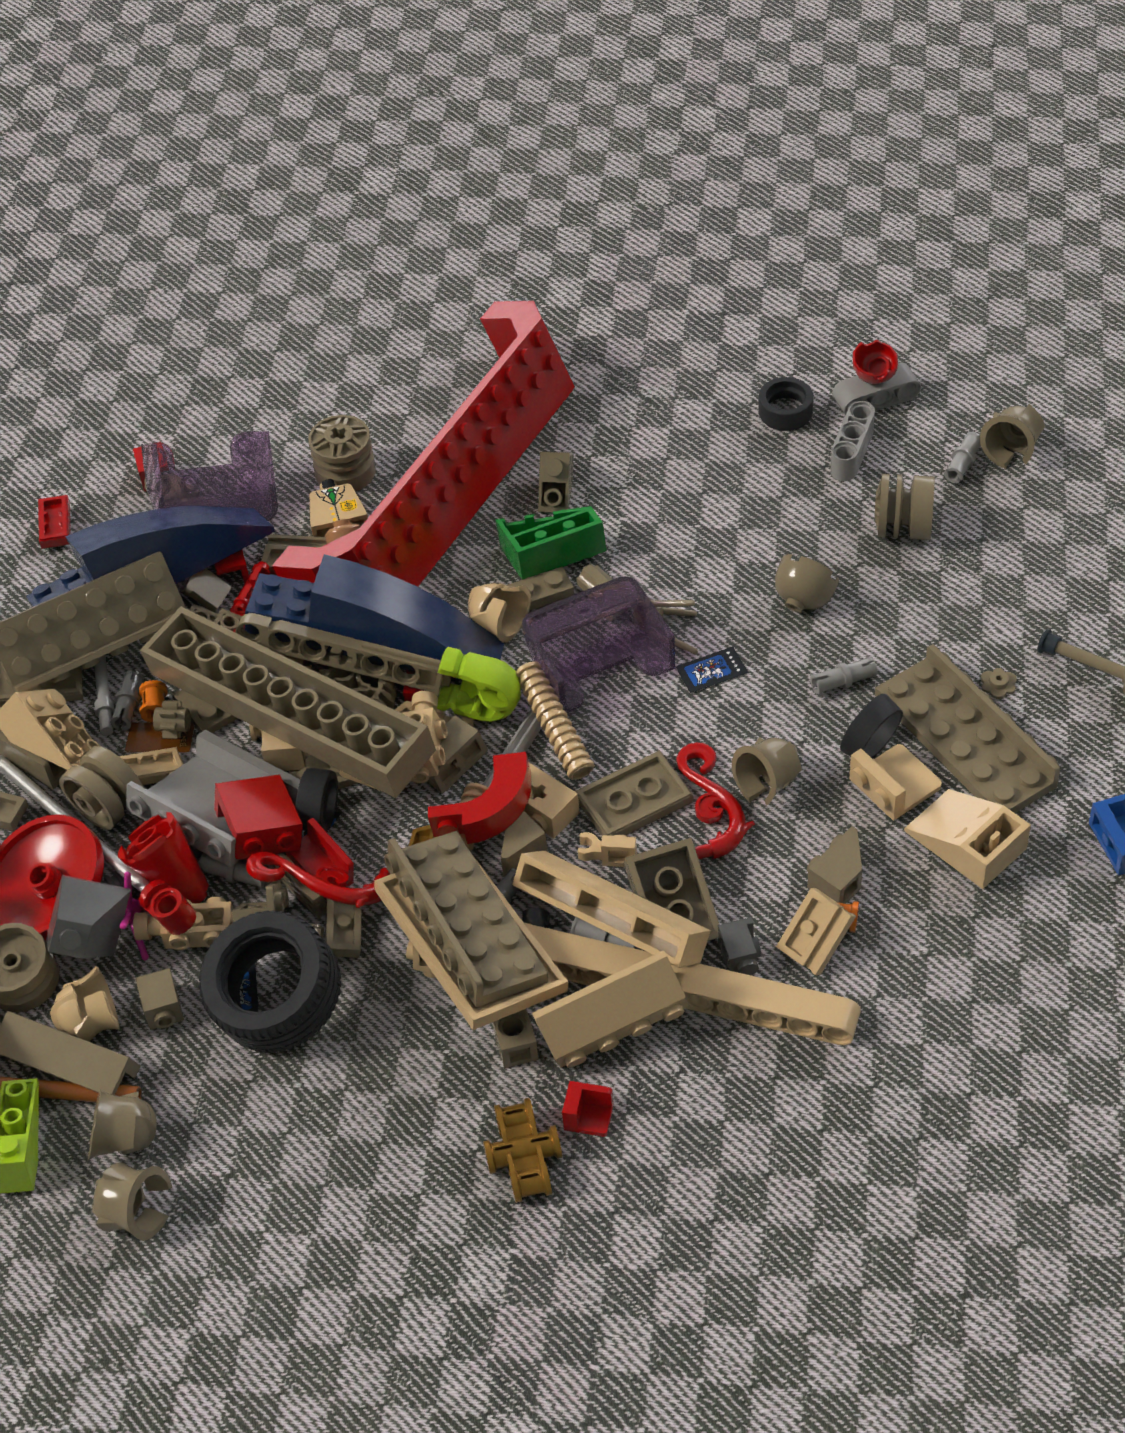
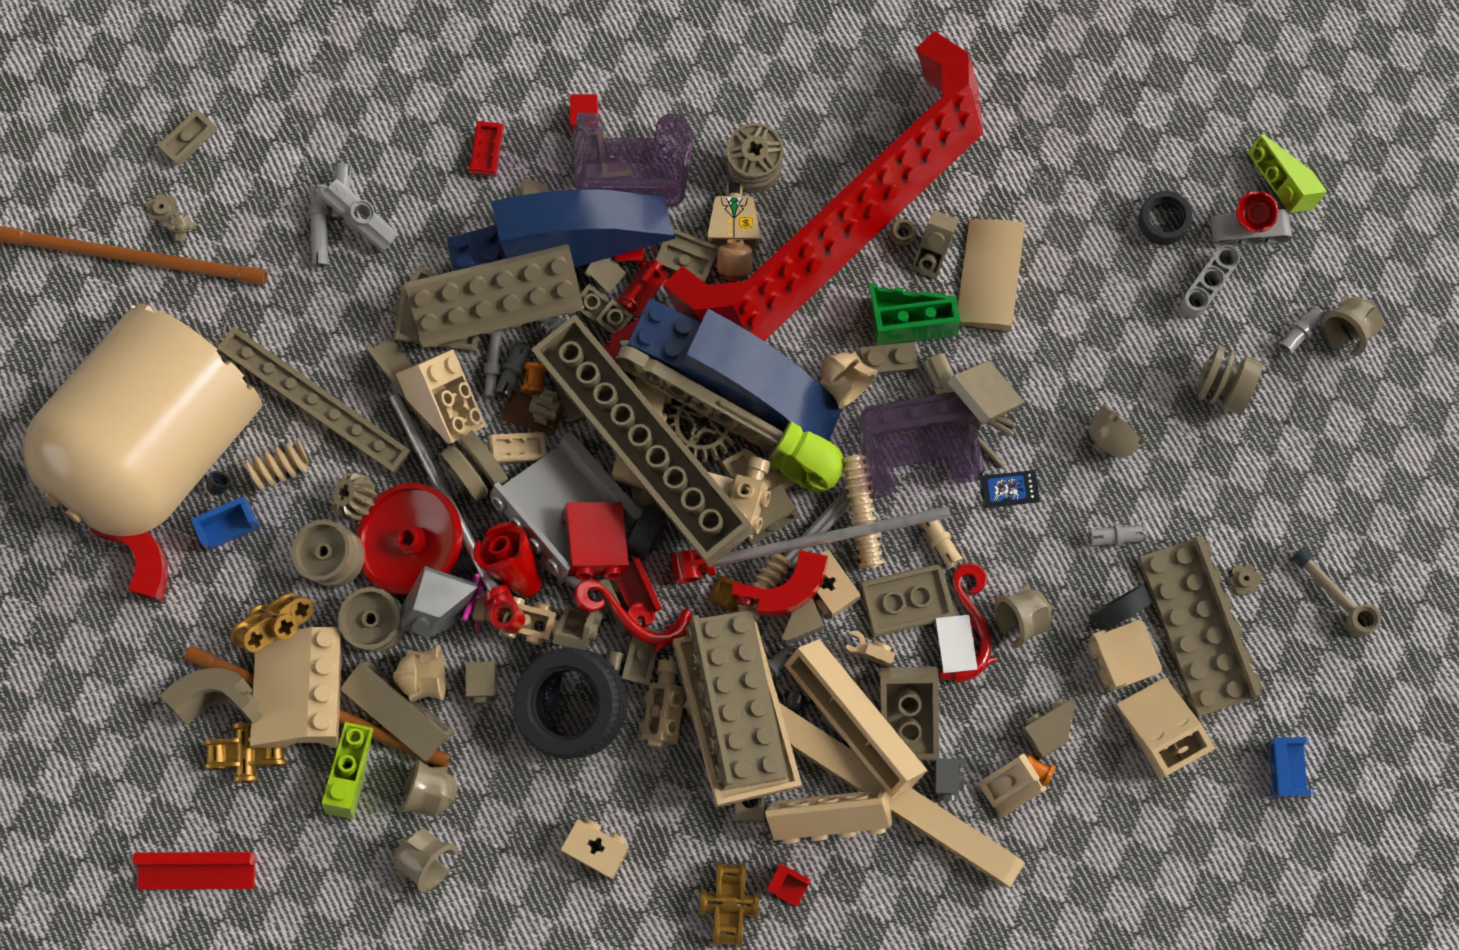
camera: 10 degrees right, 25 degrees up
none -> tan brick [561,818,630,880]
none -> tan brick [639,660,685,749]
none -> flat silver piece [670,506,951,584]
none -> dark tan plate [889,219,917,246]
none -> tan pin [921,520,963,569]
none -> white sticker [936,615,977,673]
none -> dark tan tile [947,360,1024,425]
none -> tan slope [958,220,1025,332]
none -> lime slope [1248,134,1327,213]

